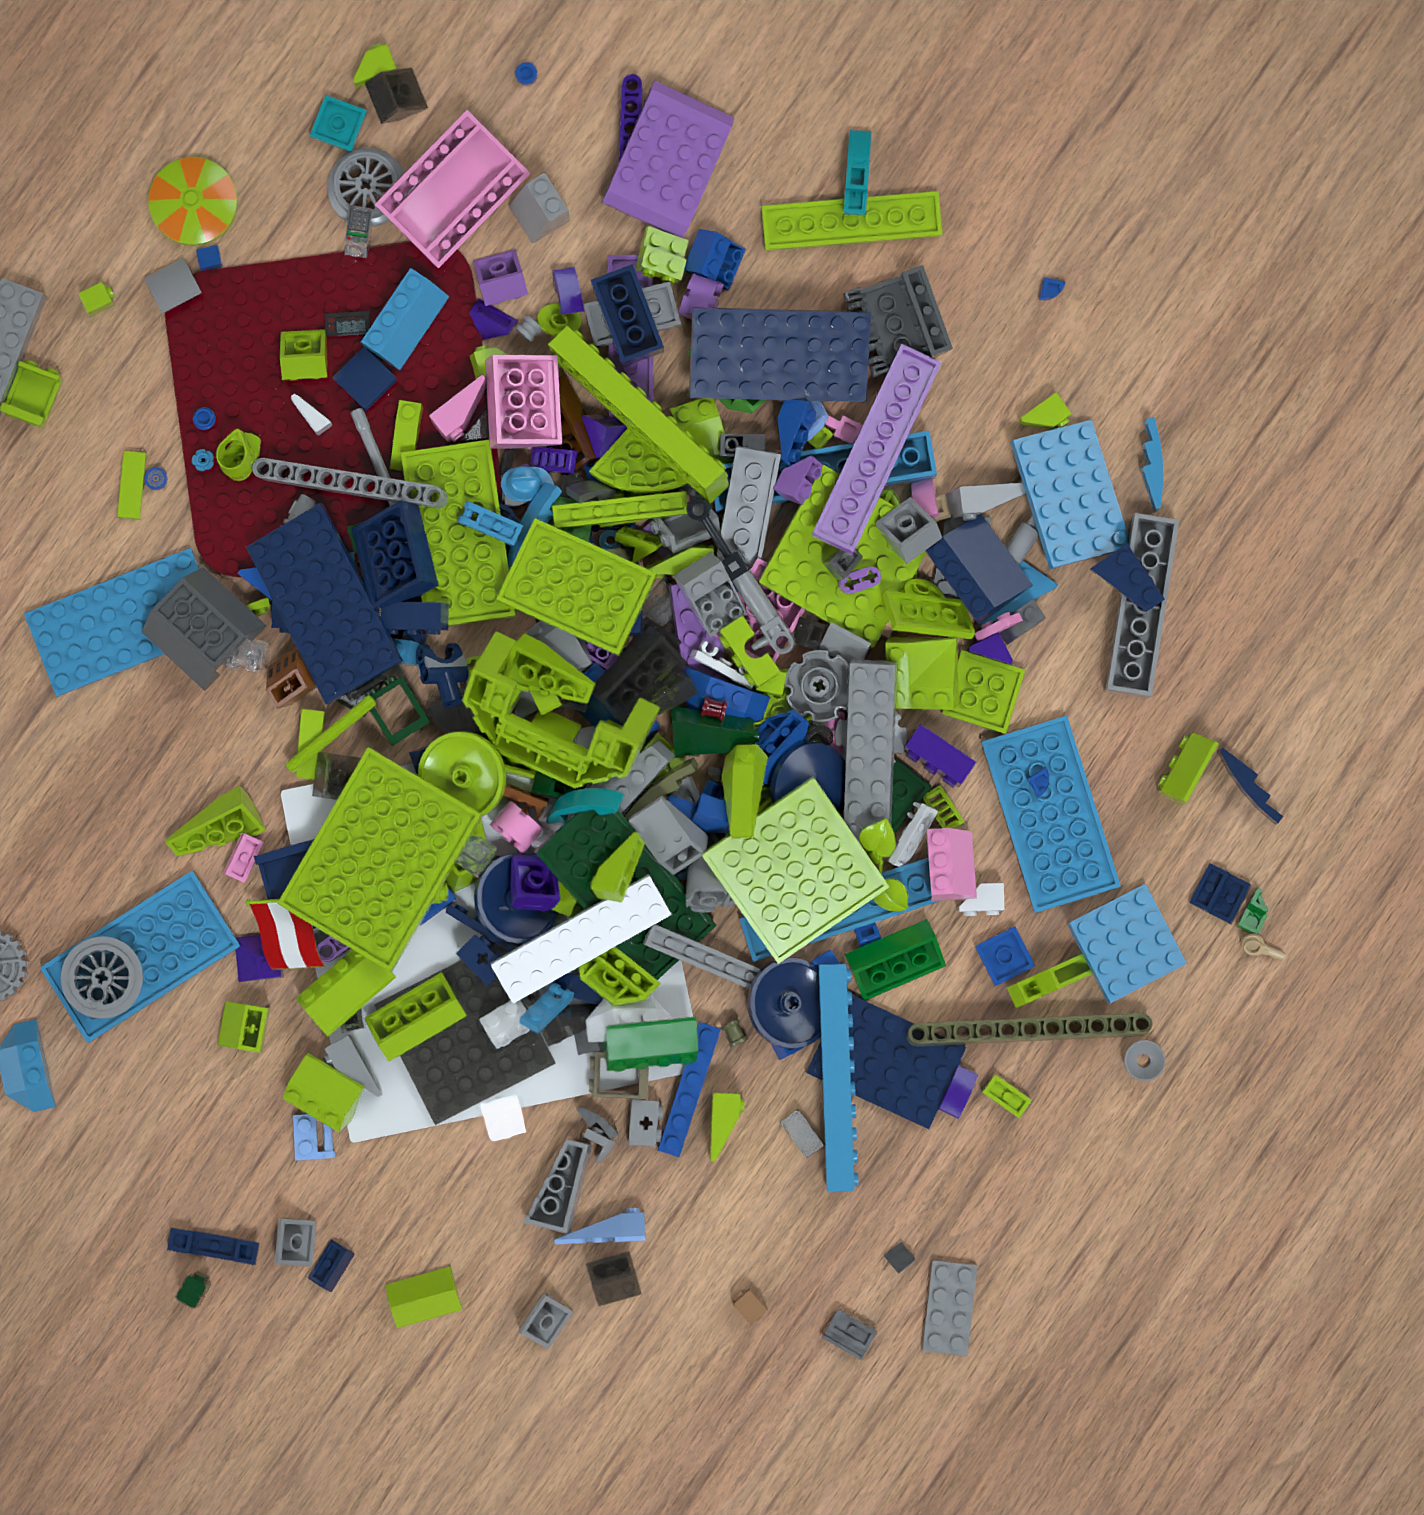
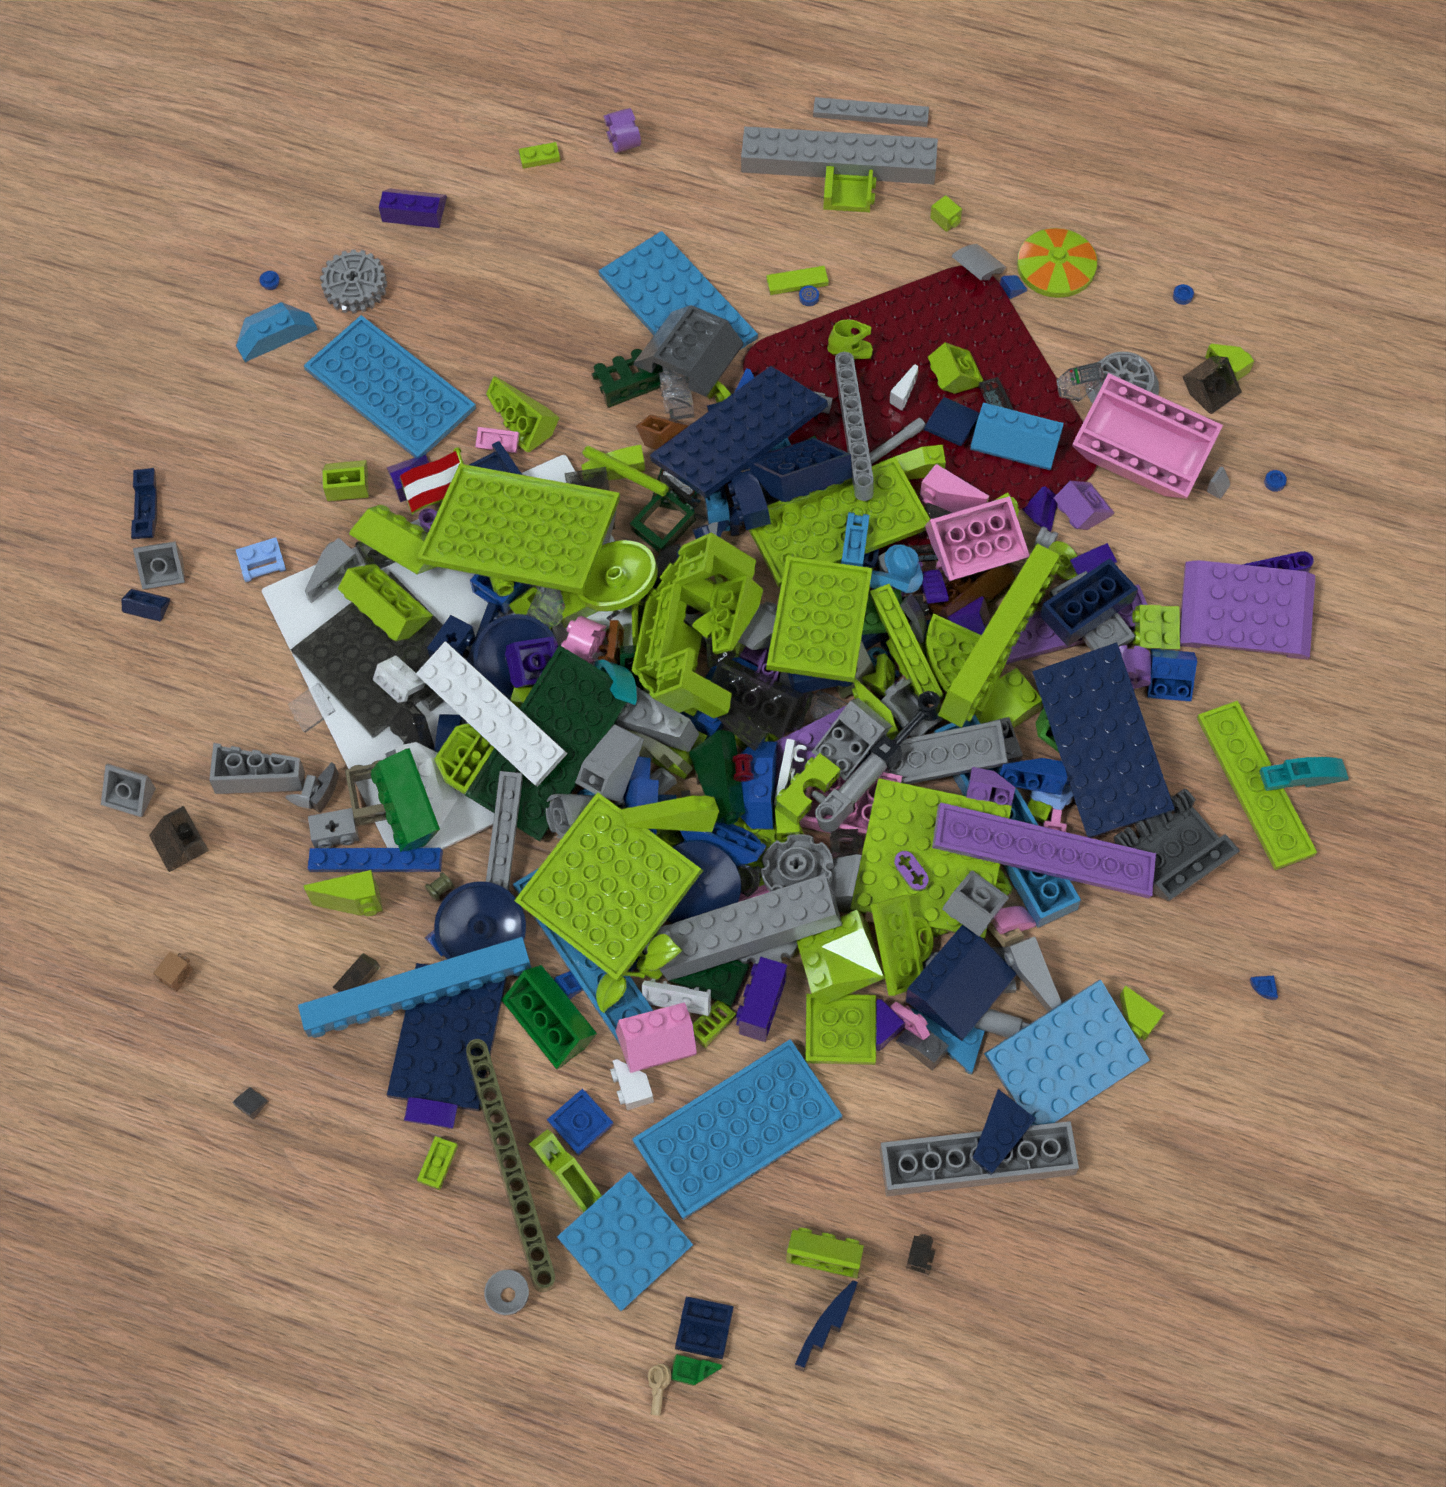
camera: 80 degrees right, 20 degrees down
light grey piece [61,936,143,1019] -> none
dark green brick [175,1271,212,1308] -> none
dark azure plate [192,449,214,471] -> none
blue plate [193,407,216,430] -> none
lime slope [282,1053,365,1132] -> none
teal plate [310,95,367,153] -> none
lime slope [385,1266,463,1328] -> none
light grey slope [509,173,570,244] -> none
dark azure plate [519,982,574,1033] -> none
light blue wedge [555,1208,646,1244] -> none
lime slope [591,832,645,903] -> none
blue slope [812,950,840,965] -> none
flat silver slope [822,548,863,580] -> none
flat silver plate [822,1309,877,1360] -> none
light grey plate [922,1260,977,1356] -> none
blue tile [1027,767,1049,798] -> none
dark azure slope [1140,417,1163,512] -> none
none -> dark green fence [592,349,682,408]
none -> clear smoke brick [906,1234,936,1275]
none -> blue tile [1173,284,1194,305]
none -> light grey slope [1207,466,1230,499]

